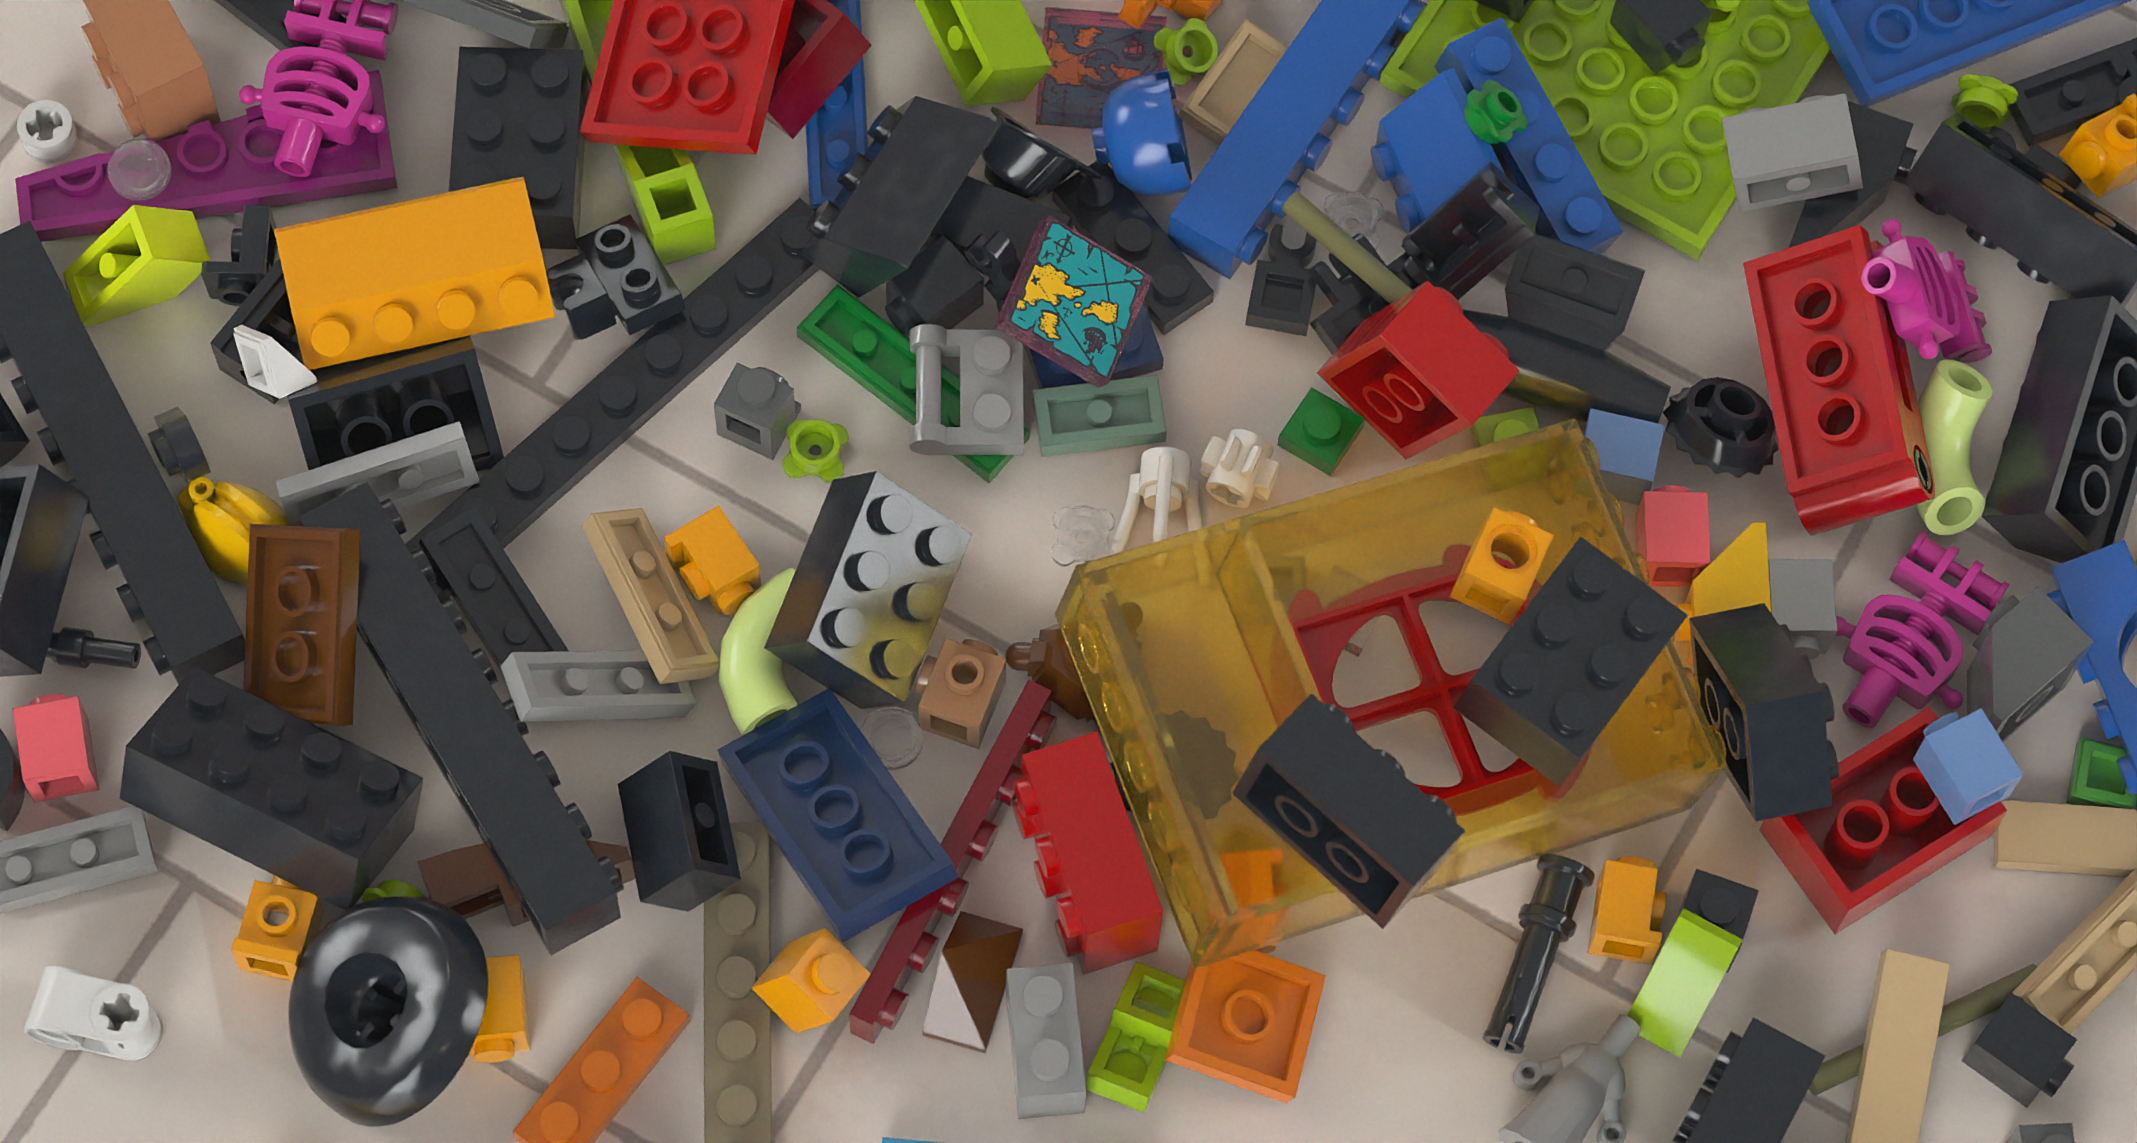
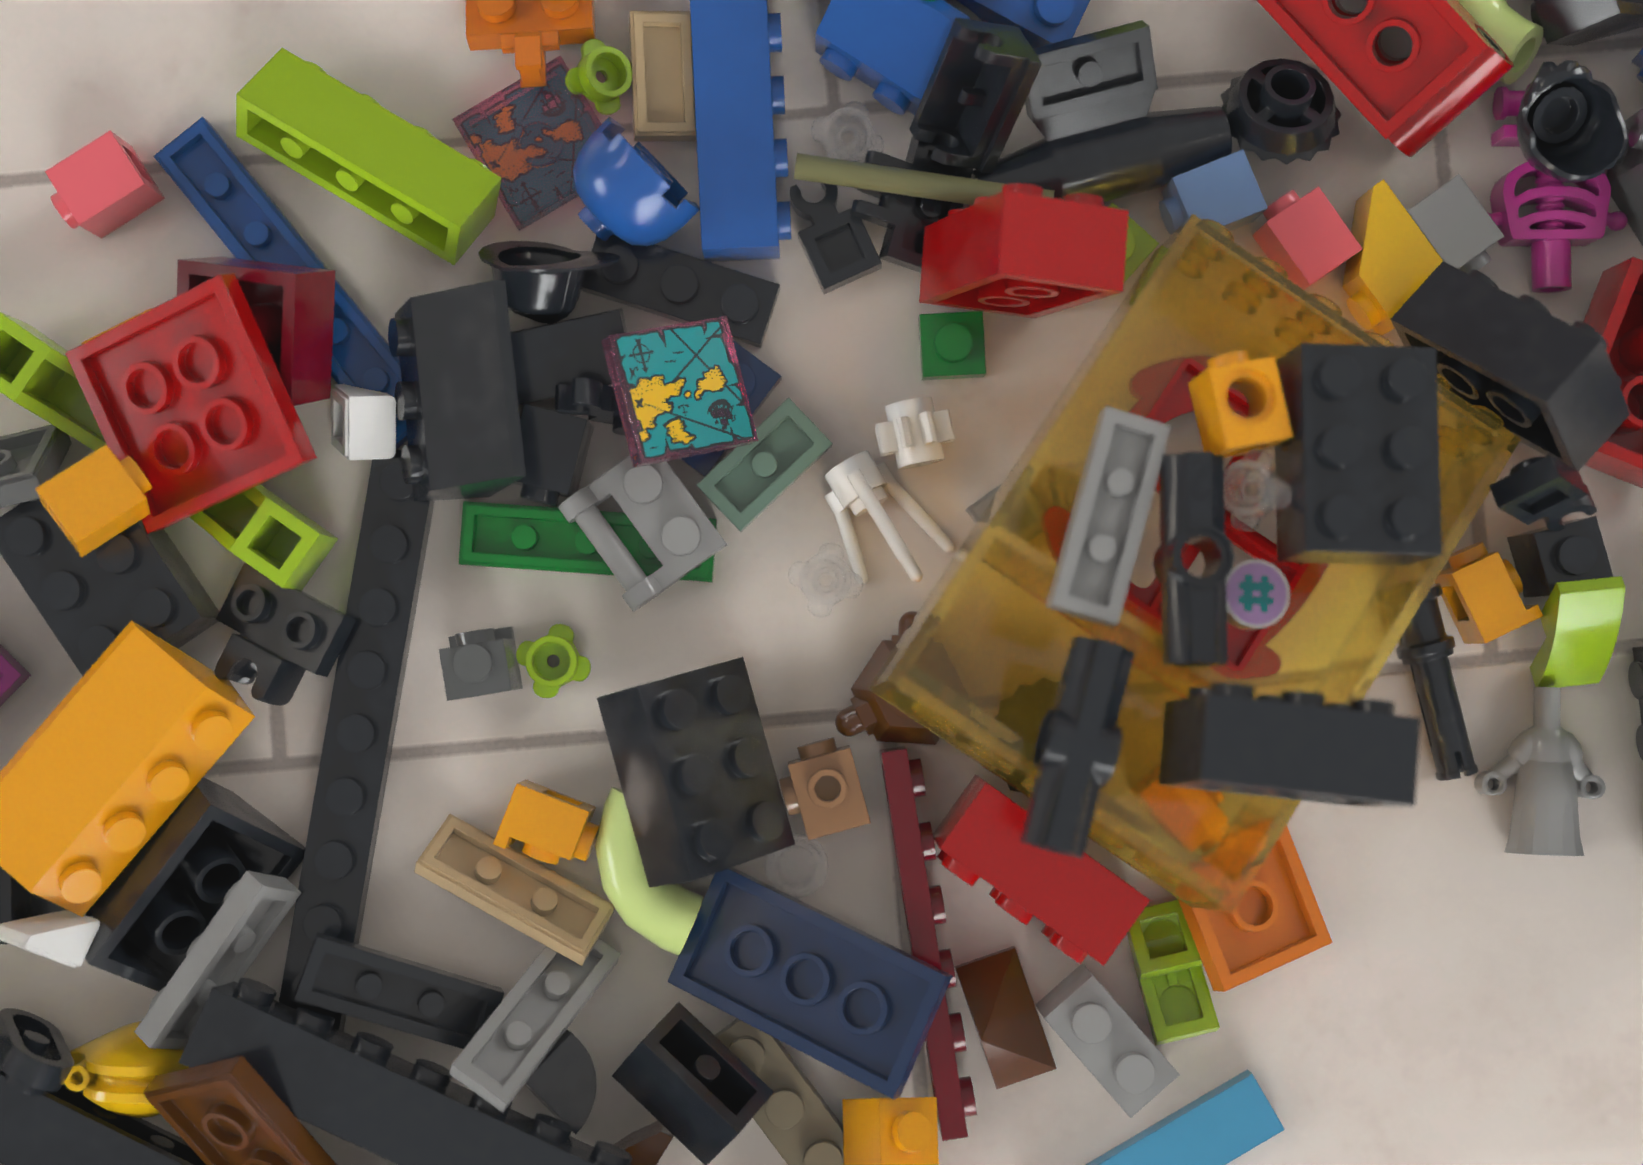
camera: 40 degrees left, 20 degrees up
none -> light orange brick [35,444,152,557]
none -> white slope [331,384,396,460]
none -> black brick [525,1030,597,1134]
none -> black piece [1020,636,1135,858]
none -> light grey plate [1045,406,1172,627]
none -> black piece [1153,451,1235,667]
none -> clear plate [1224,449,1293,531]
none -> tile [1226,559,1290,630]
none -> black plate [1489,454,1597,531]
none -> black hair [1516,60,1629,183]

